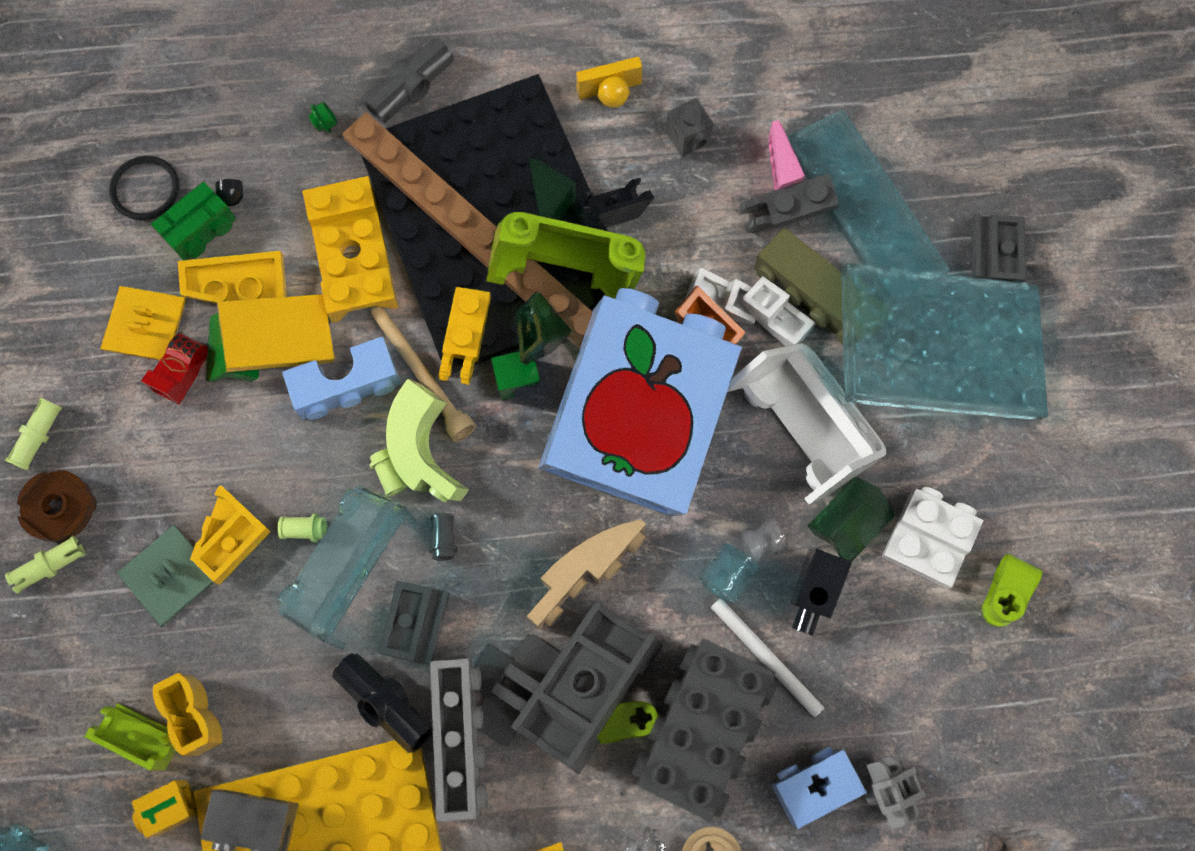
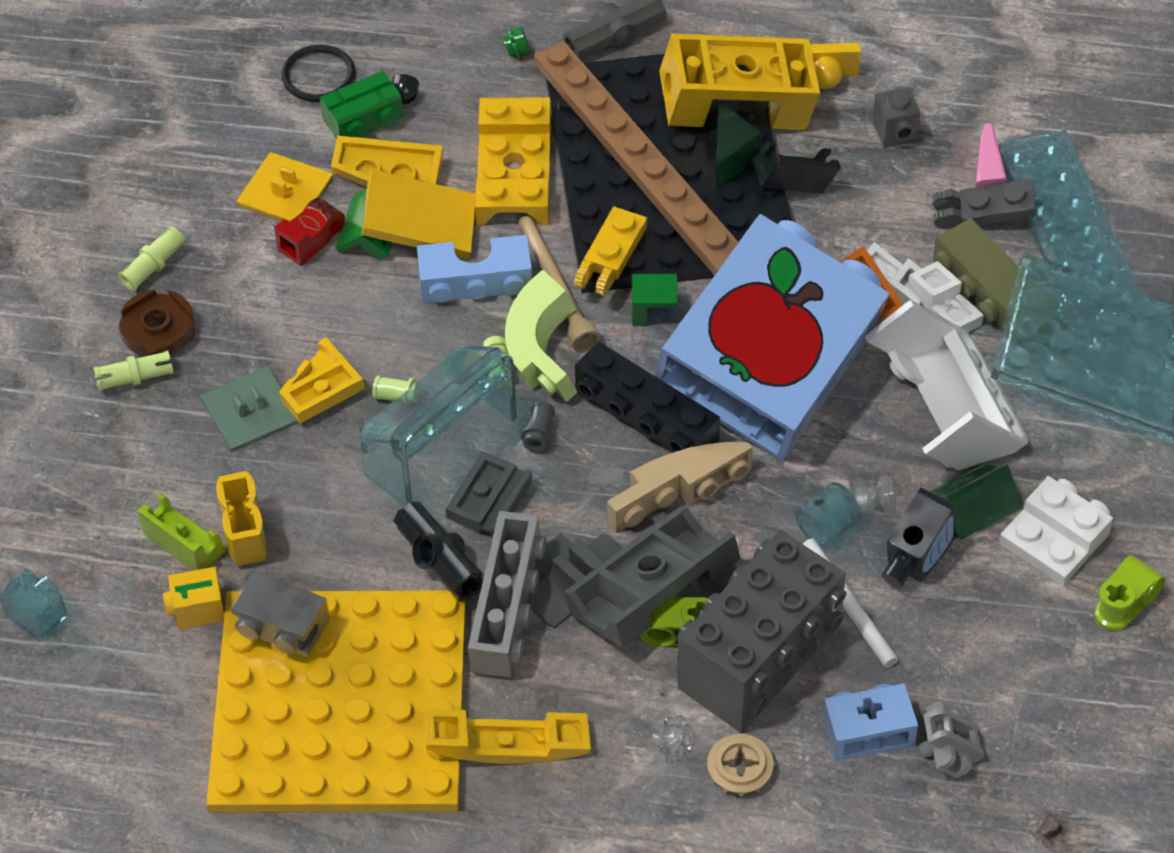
camera: 15 degrees right, 20 degrees down
lime windscreen [486,212,646,299] -> none
clear green slope [515,291,573,365] -> none
none -> black brick [575,341,720,453]
none -> yellow plate [659,33,820,130]

